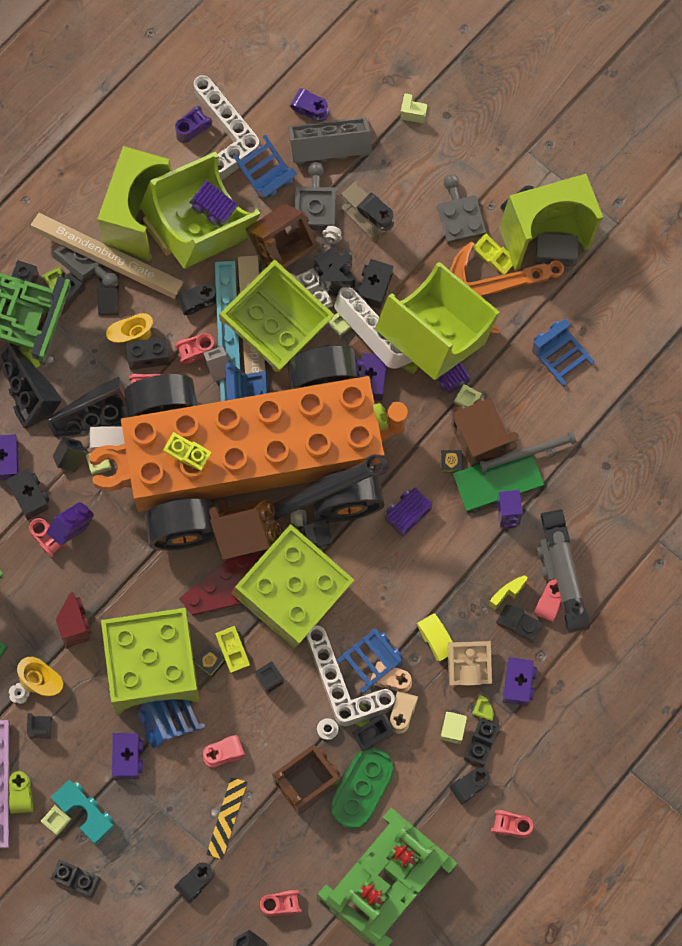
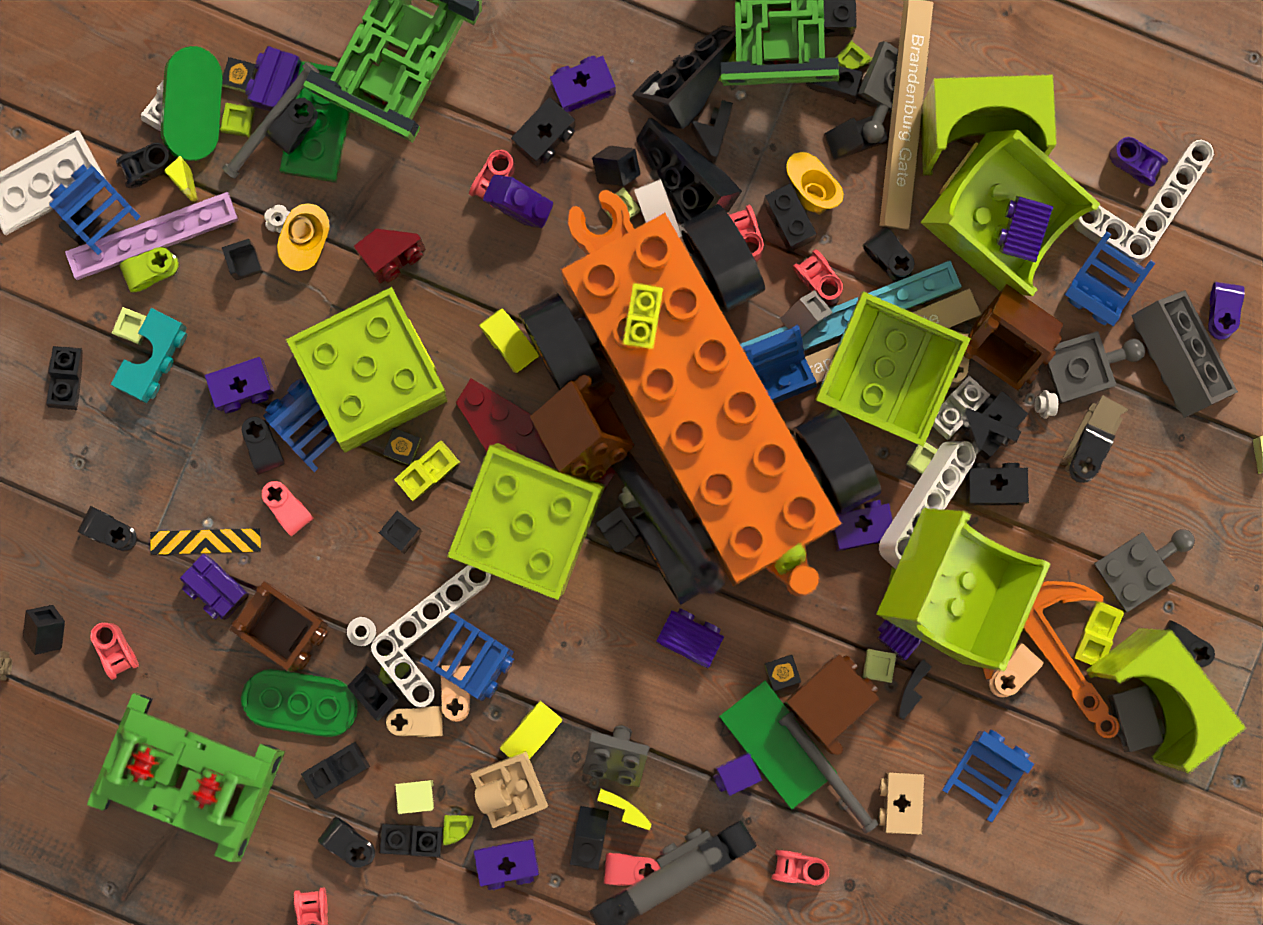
camera: 70 degrees right, 10 degrees up
none -> dark purple brick [180,554,249,620]
none -> black piece [241,417,285,475]
none -> black slope [301,742,370,799]
none -> neon yellow slope [479,308,539,373]
none -> dark grey plate [583,725,650,787]
none -> black slope [691,100,733,163]
none -> coral piece [771,849,829,885]
none -> tan brick [878,772,924,834]
none -> black slope [896,659,932,720]
none -> light nougat piece [989,643,1044,698]

